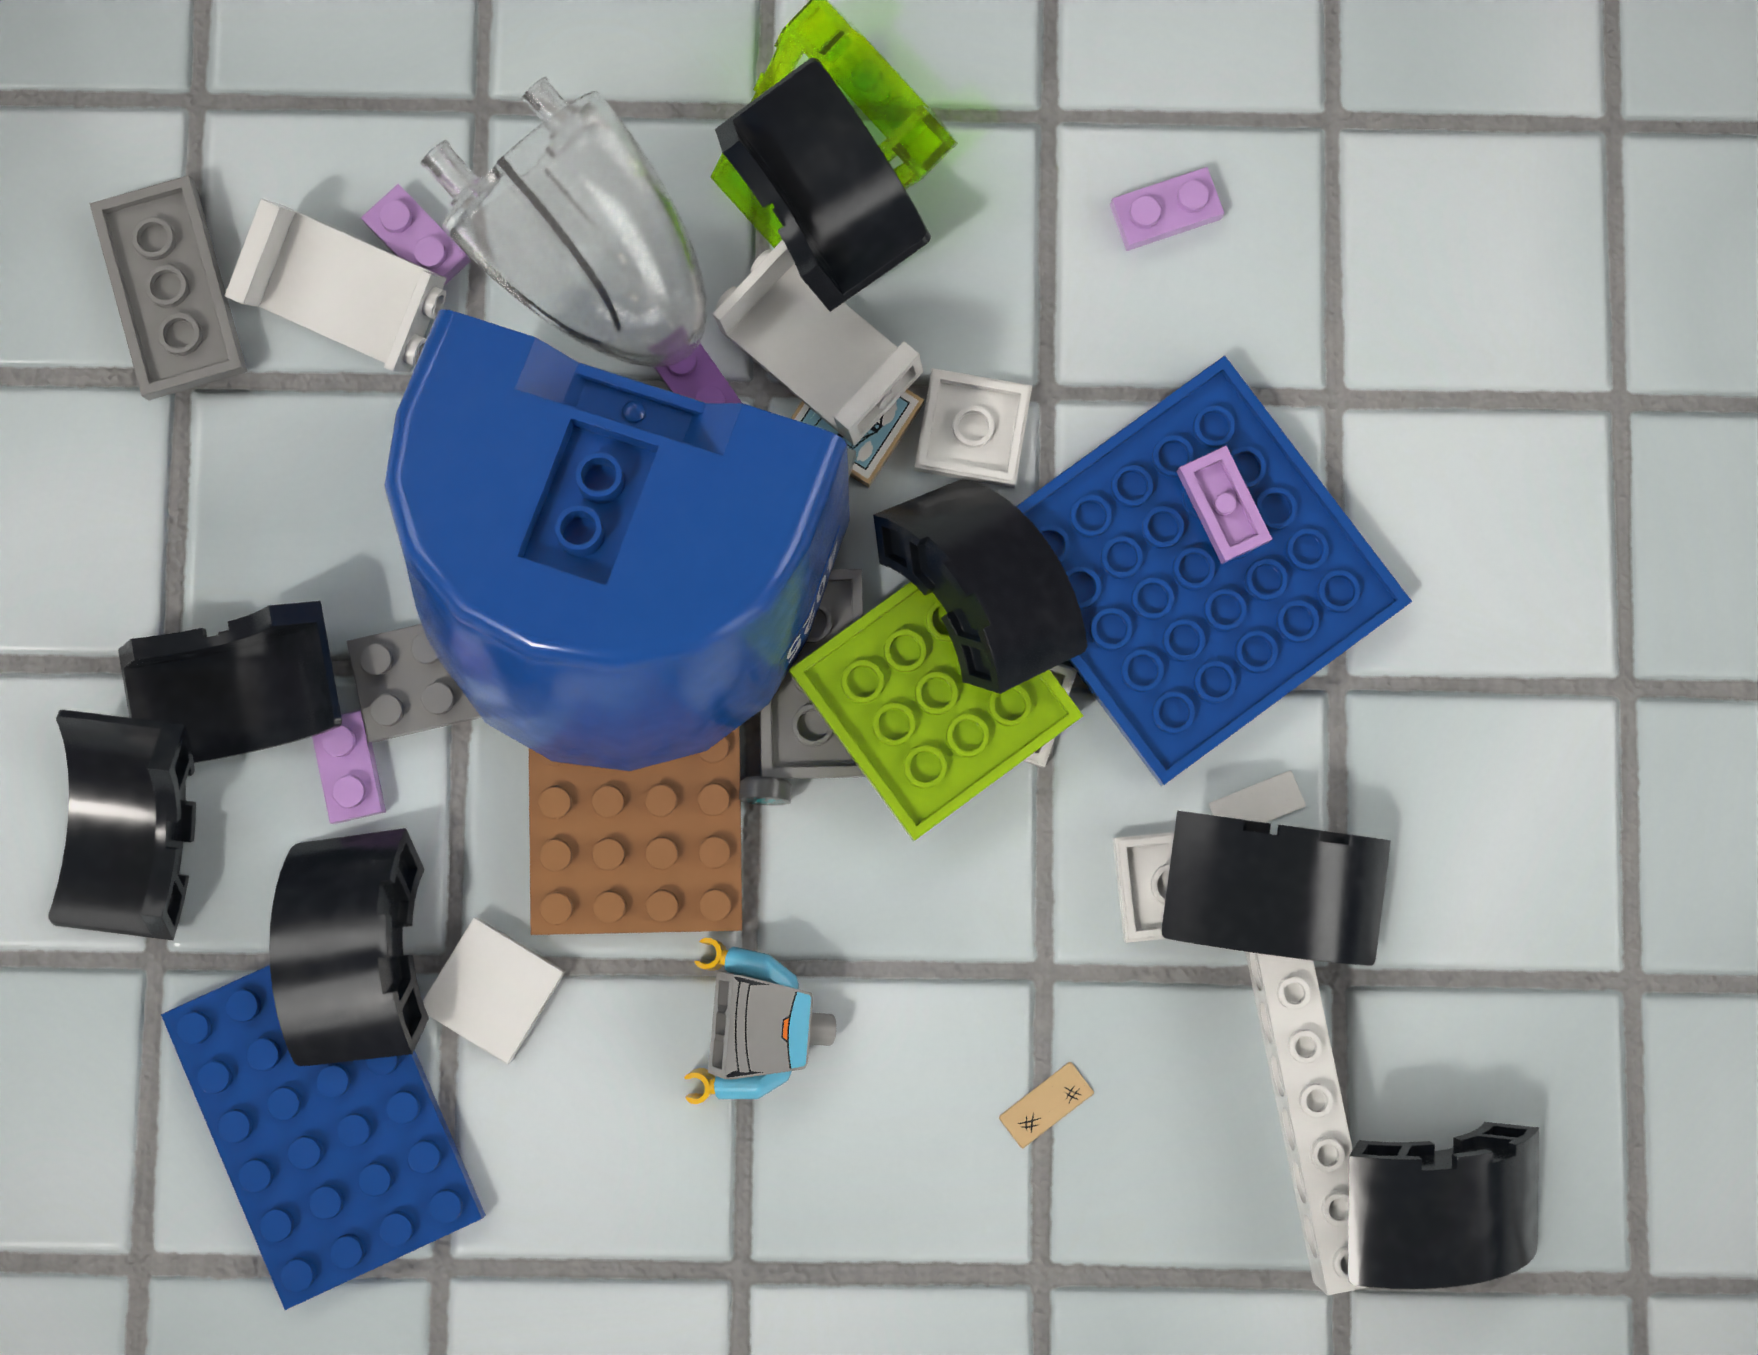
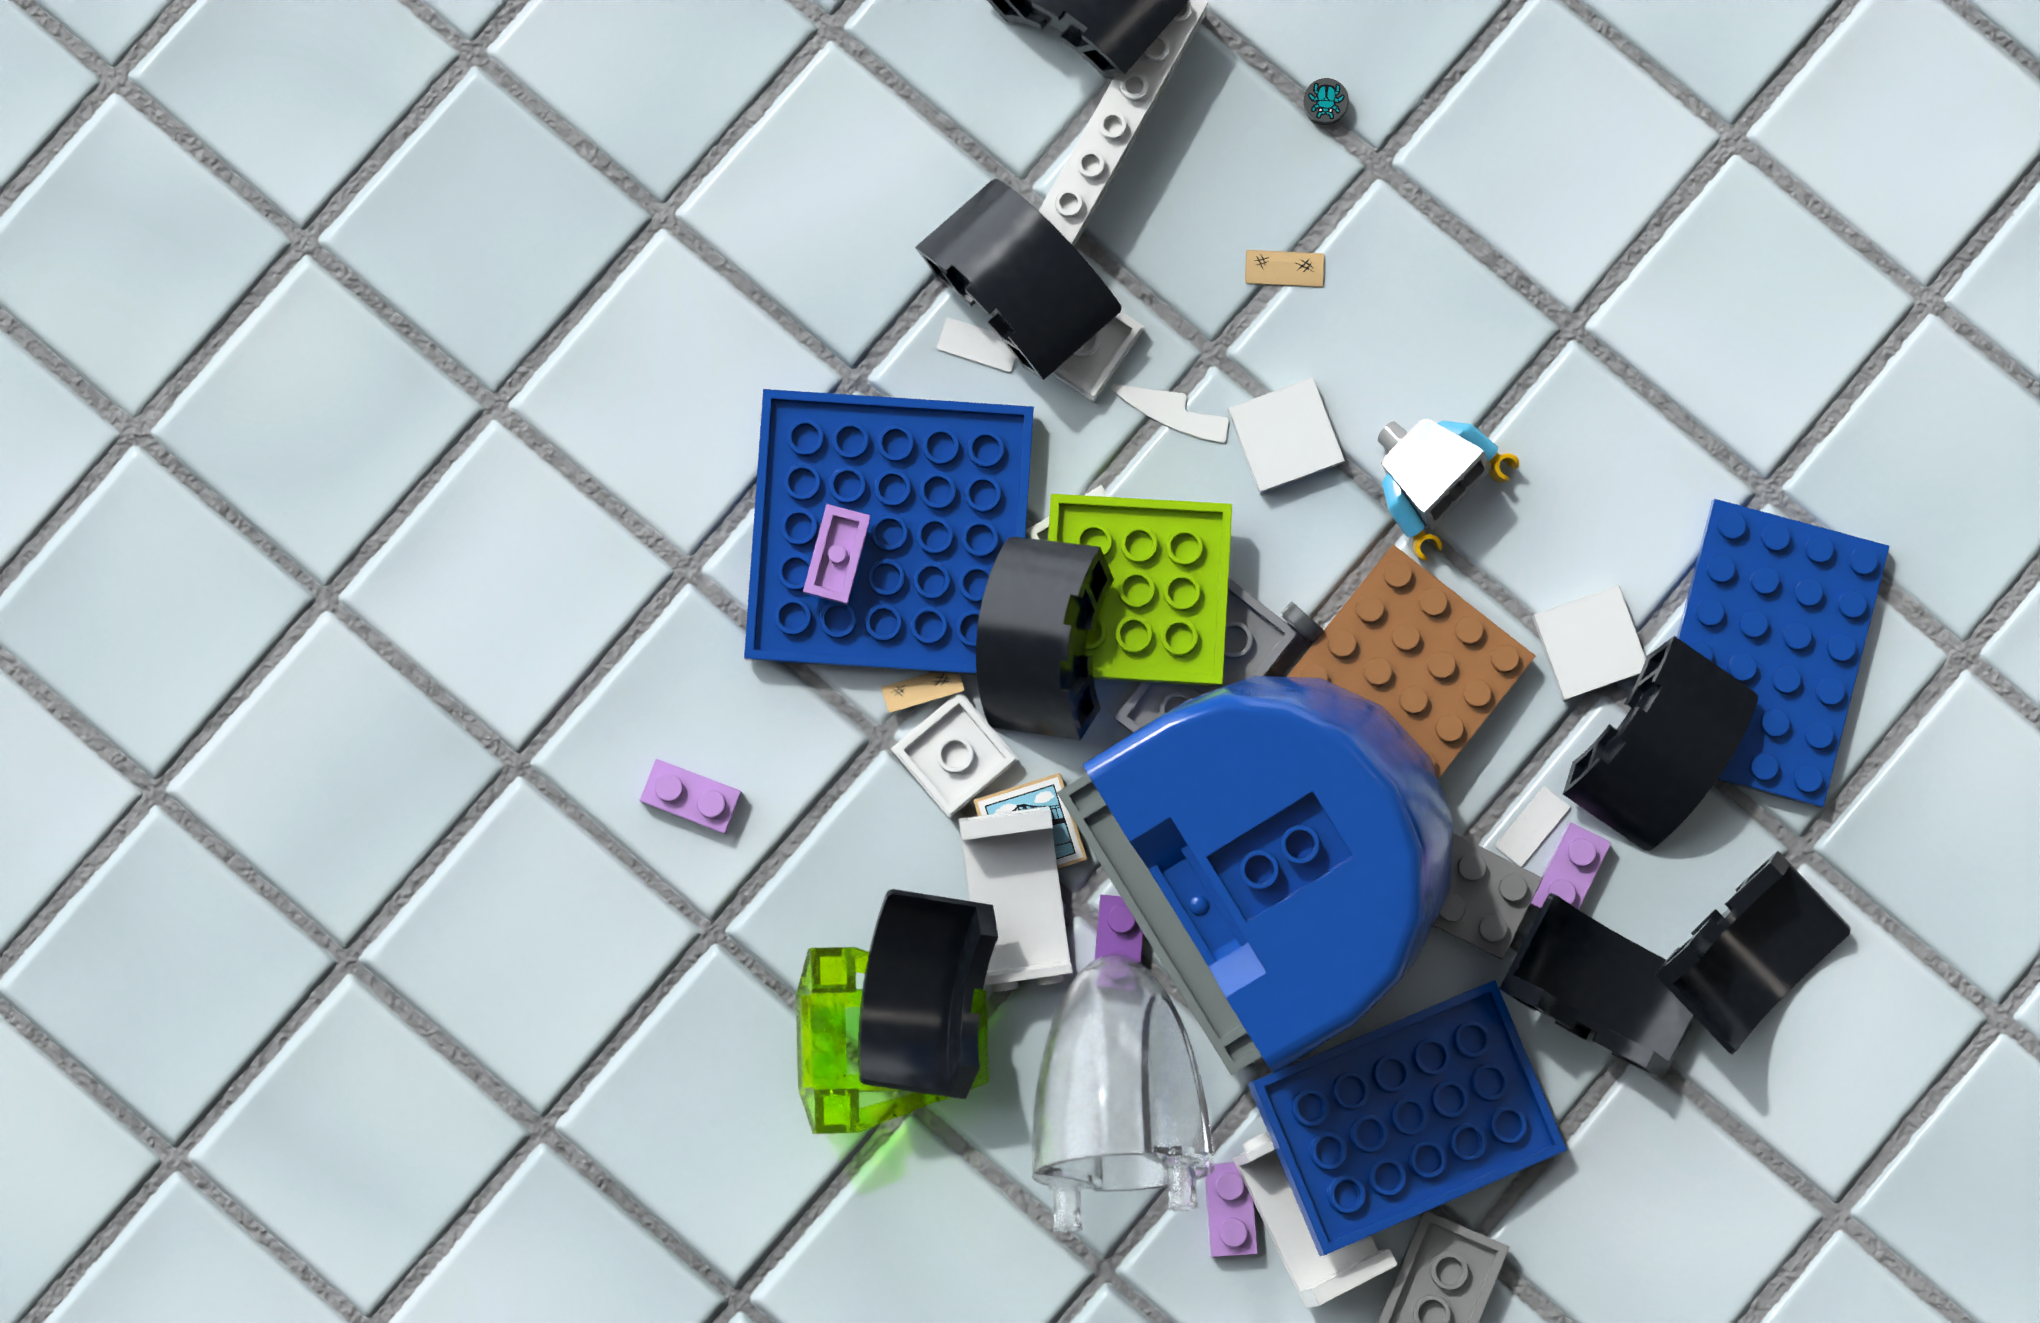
camera: 140 degrees left, 0 degrees up
none -> tan sticker [881,672,964,713]
none -> white sticker [1111,384,1229,443]
none -> white tile [1228,377,1345,494]
none -> blue plate [1248,980,1567,1256]
none -> tile [1303,78,1349,125]
none -> white sticker [1495,786,1570,867]

